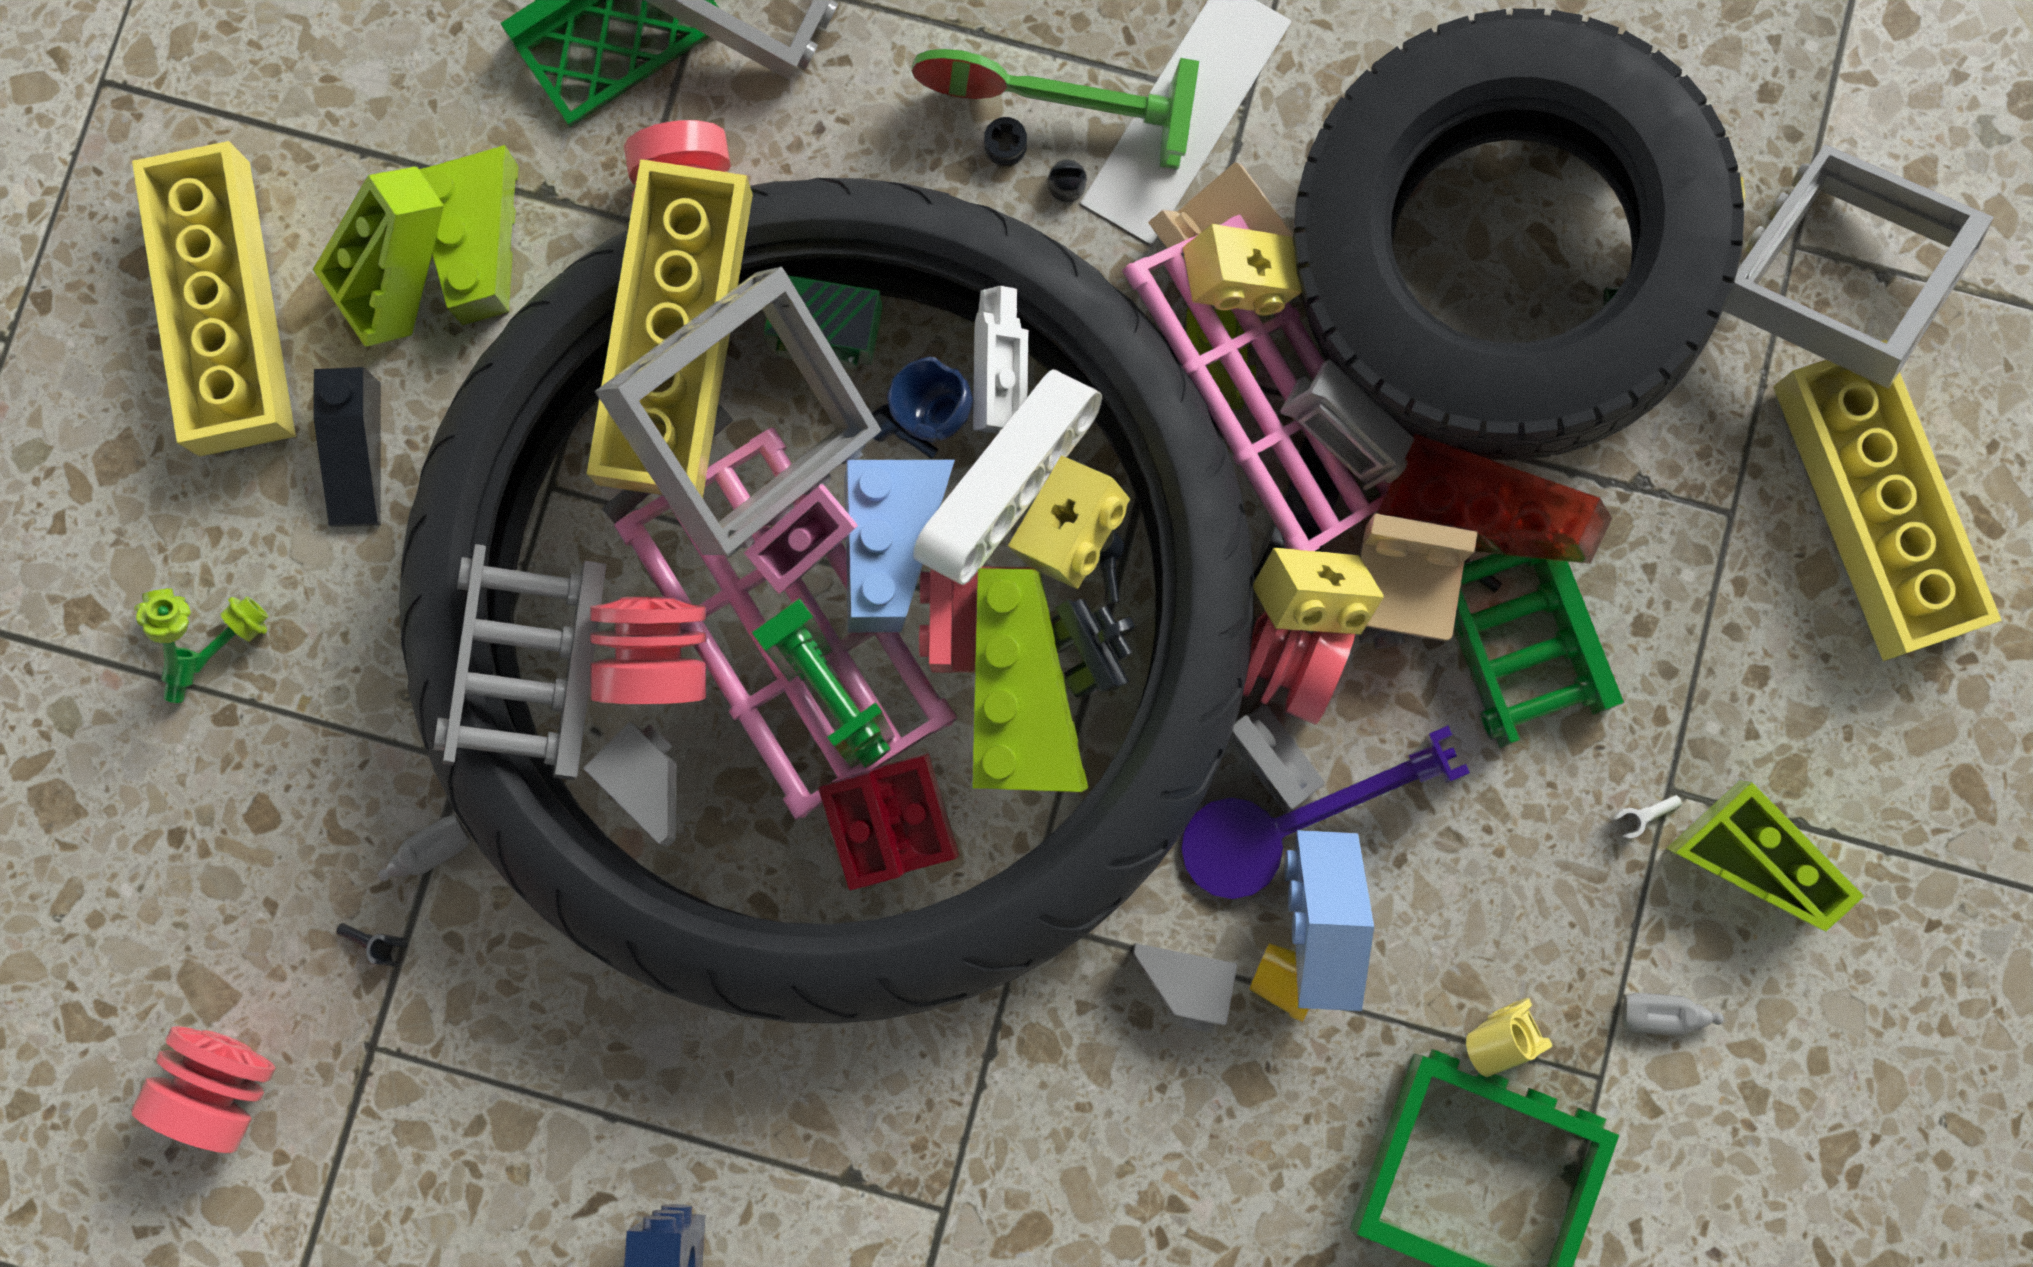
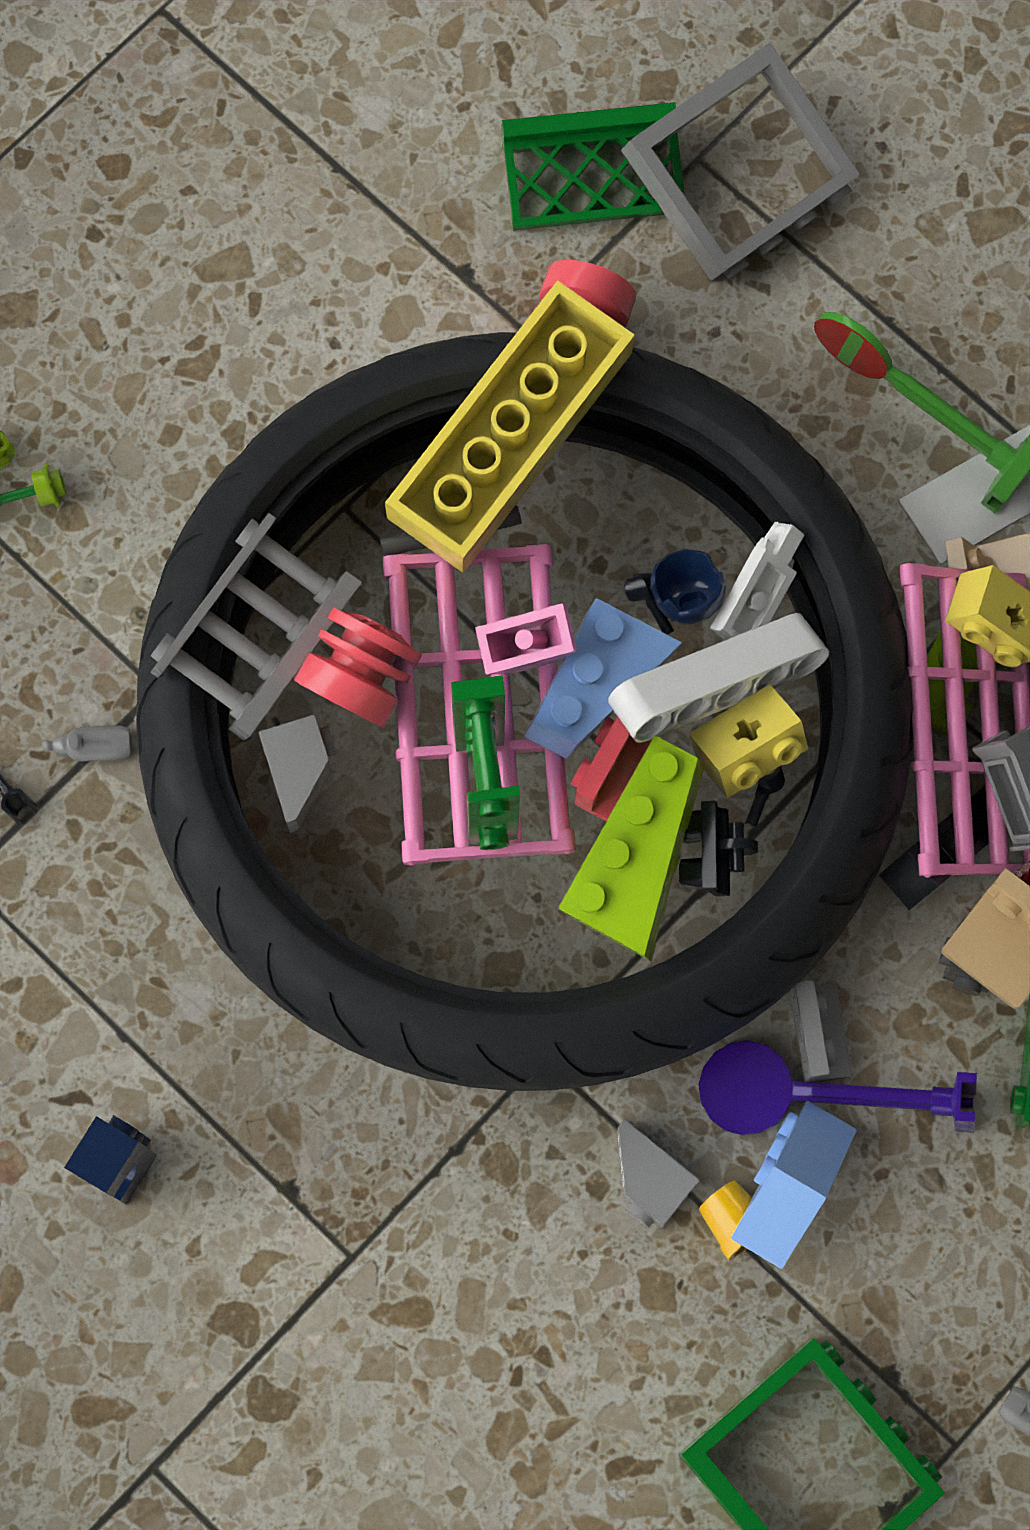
camera: 25 degrees right, 5 degrees down
light yellow brick [132,141,296,457] -> none
lime wedge [312,166,444,347] -> none
black slope [313,367,381,527] -> none
lime wedge [419,145,519,326] -> none
light grey window [595,267,882,558] -> none
brick [764,275,883,369] -> none
dark red slope [818,753,960,891] -> none
black bush [984,117,1027,166] -> none
black hinge [1048,159,1087,202] -> none
coral wheel [1243,611,1356,725] -> none
light yellow brick [1253,548,1384,635] -> none
light yellow piece [1466,998,1552,1077] -> none

